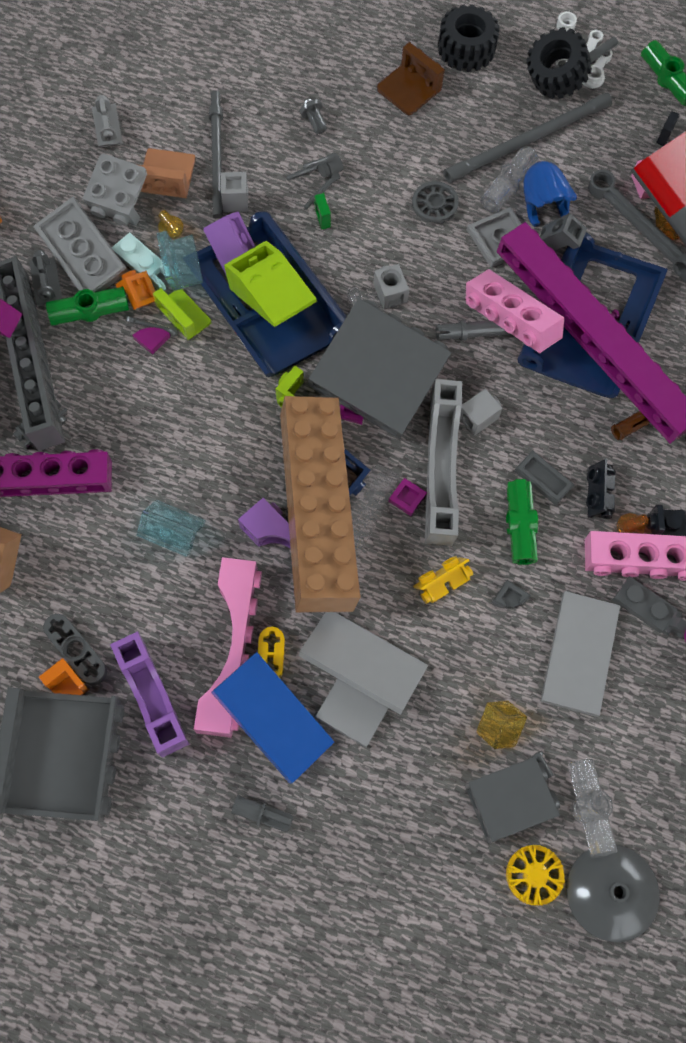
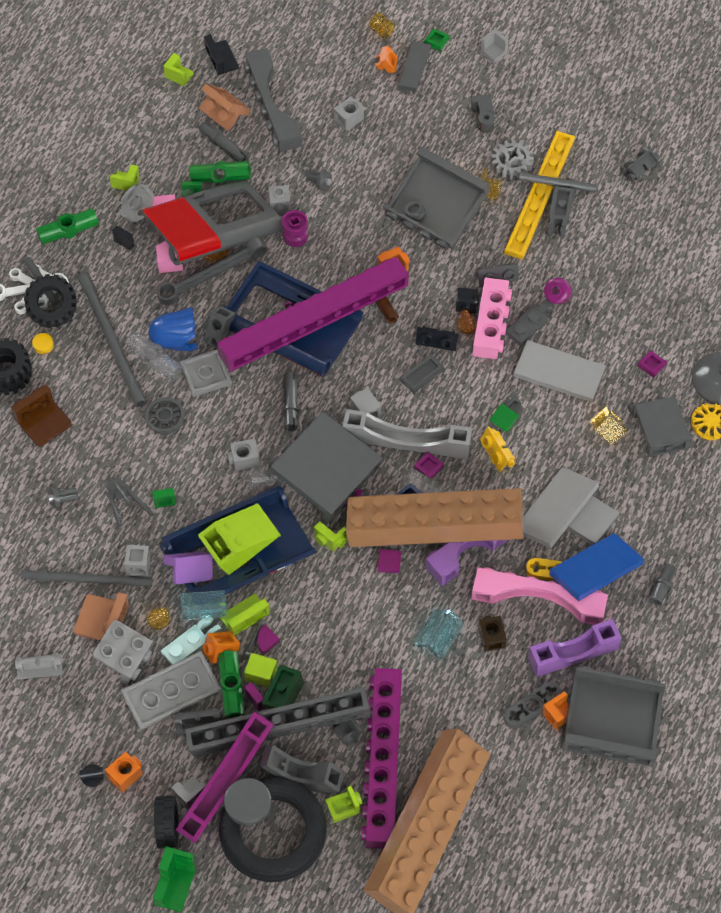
camera: 80 degrees left, 10 degrees down
bright pink brick [466,269,564,353] -> none
green piece [506,479,538,565] -> none
clear piece [568,759,617,858] -> none
none -> yellow tile [32,333,54,354]
none -> lime brick [244,653,278,688]
none -> magenta tile [245,683,265,712]
none -> dark green panel [262,665,304,709]
none -> magenta tile [378,549,401,574]
none -> dark brown brick [478,615,507,652]
none -> green tile [490,403,520,433]
none -> magenta tile [637,350,667,378]

